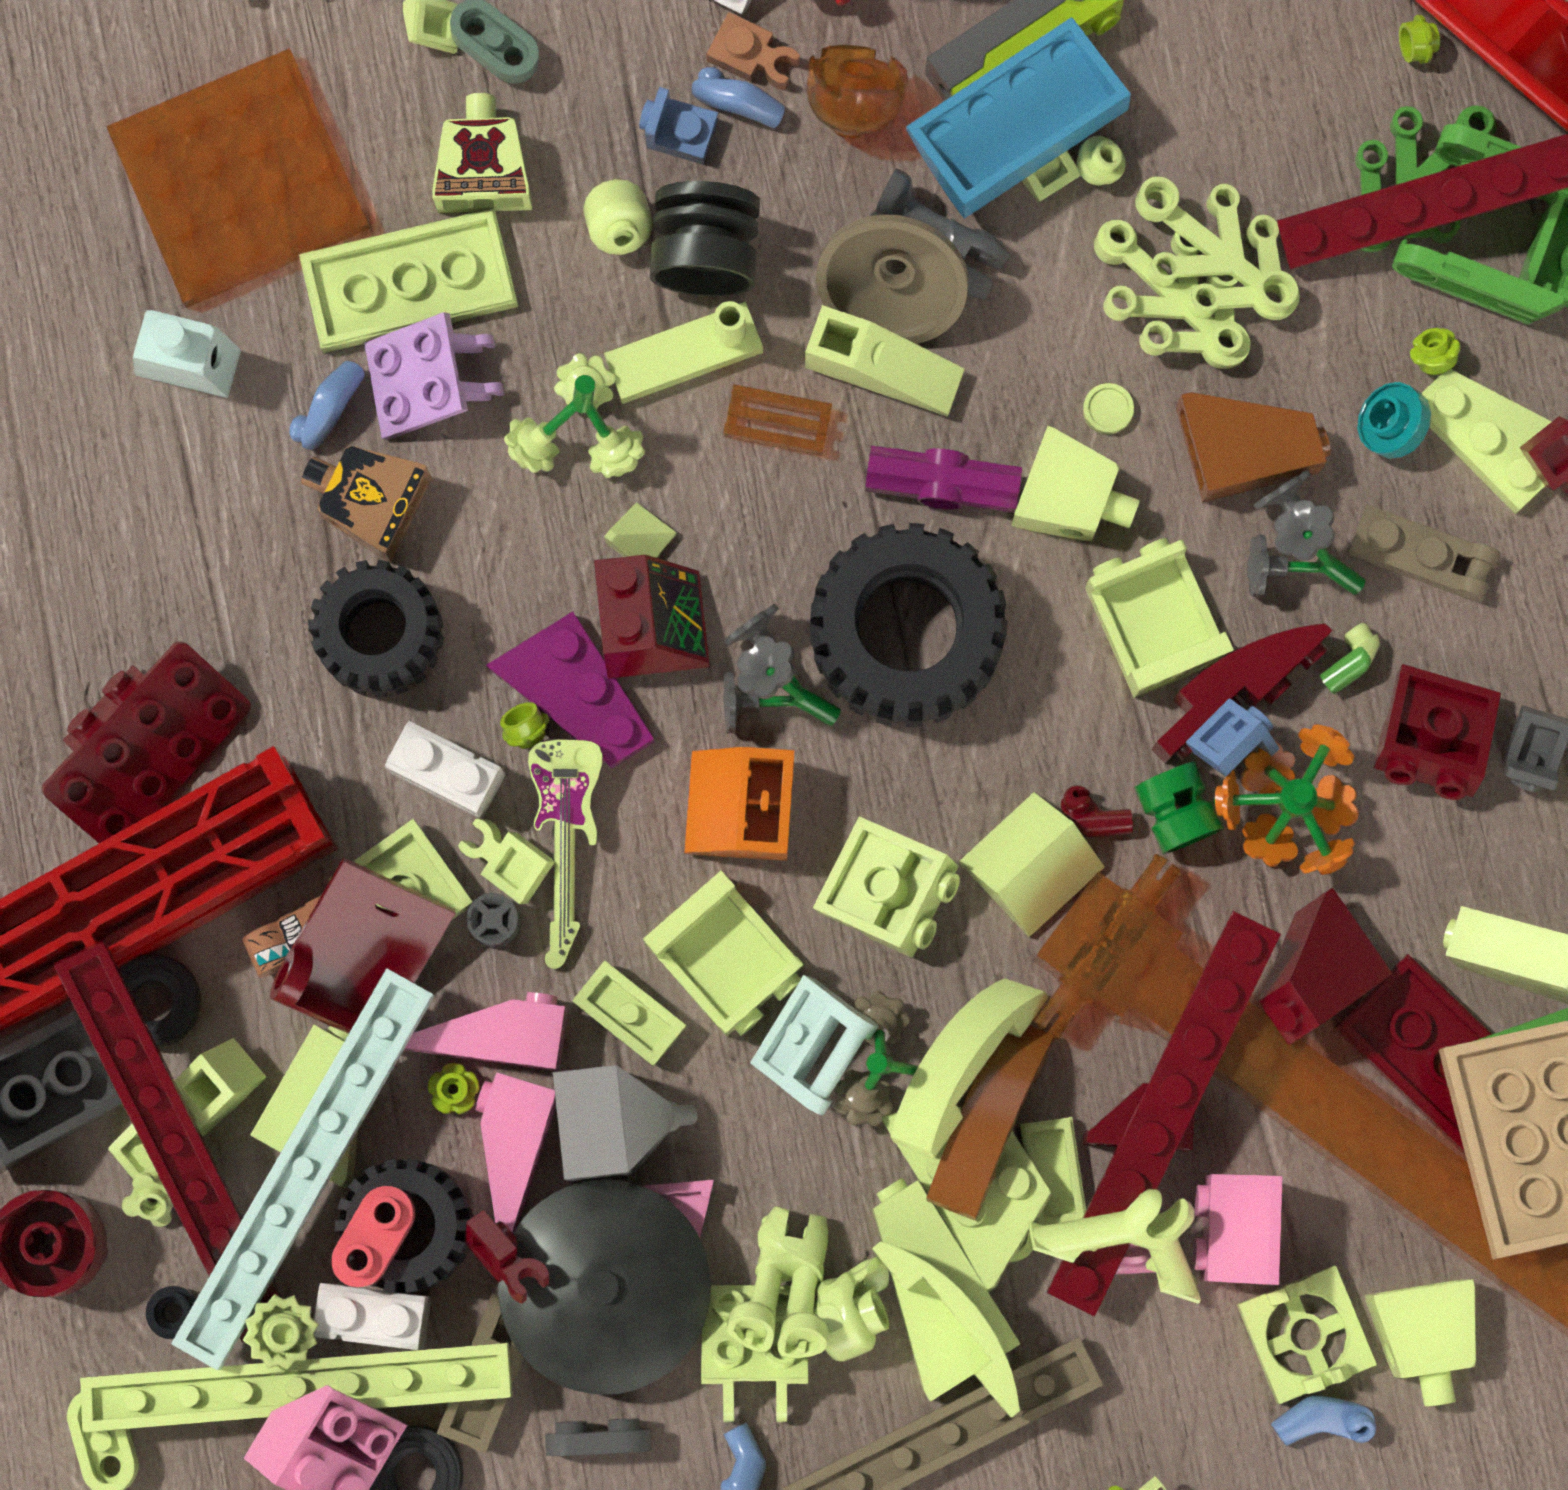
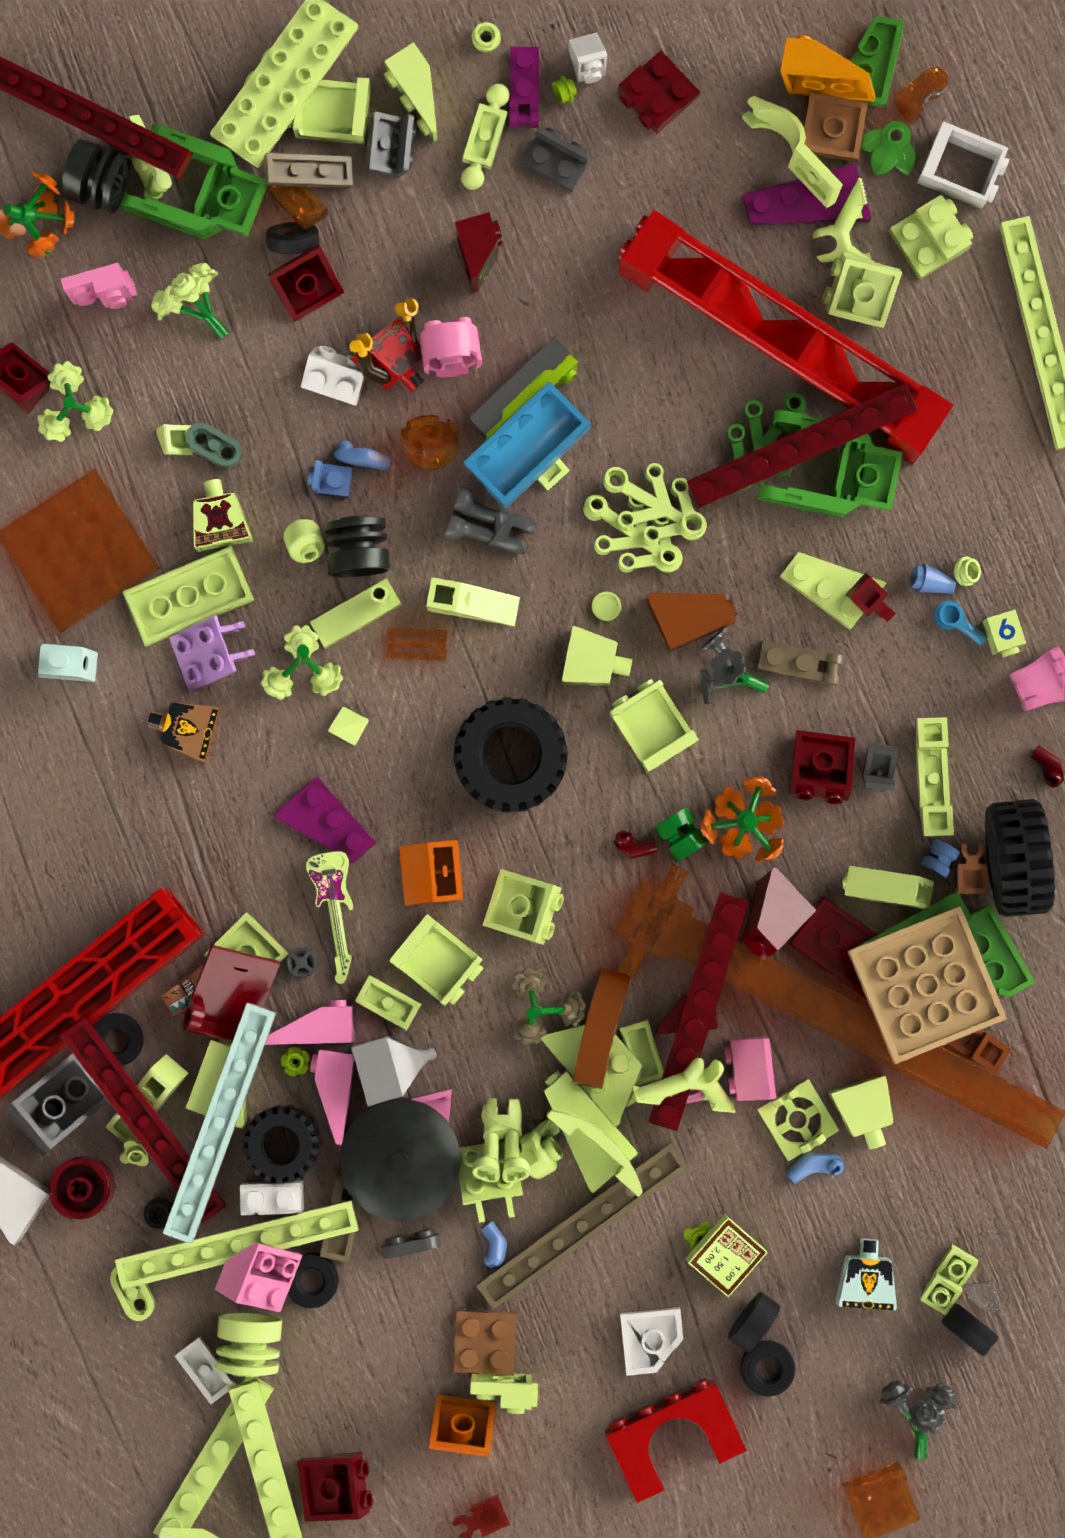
camera: 15 degrees left, 5 degrees up
dark red bracket [42,641,251,843] -> none
yellowish green piece [243,1294,319,1370] -> none
medium blue arm [289,361,365,450] -> none
black tyre [308,560,444,697] -> none
coral plate [332,1186,415,1287] -> none
white brick [385,721,505,819] -> none
yellowish green plate [458,819,555,904] -> none
dark red plate [466,1210,549,1304] -> none
lime plate [500,702,549,749] -> none
dark red slope [594,554,710,679] -> none
nougat plate [706,12,800,90] -> none
dark grey plant [723,603,841,734] -> none
light aqua plate [750,975,878,1115] -> none
dark tan dish [816,215,969,344] -> none
magenta piece [865,445,1022,513] -> none
yellowish green slope [890,978,1048,1158] -> none
yellowish green slope [959,792,1105,937] -> none
yellowish green plate [1076,136,1126,186] -> none
dark red slope [1151,623,1333,764] -> none
medium blue bracket [1186,698,1280,777] -> none
bright green arm [1319,623,1380,695] -> none
teal plate [1357,382,1431,459] -> none
lime plate [1399,15,1440,64] -> none
lime plate [1410,328,1460,375] -> none

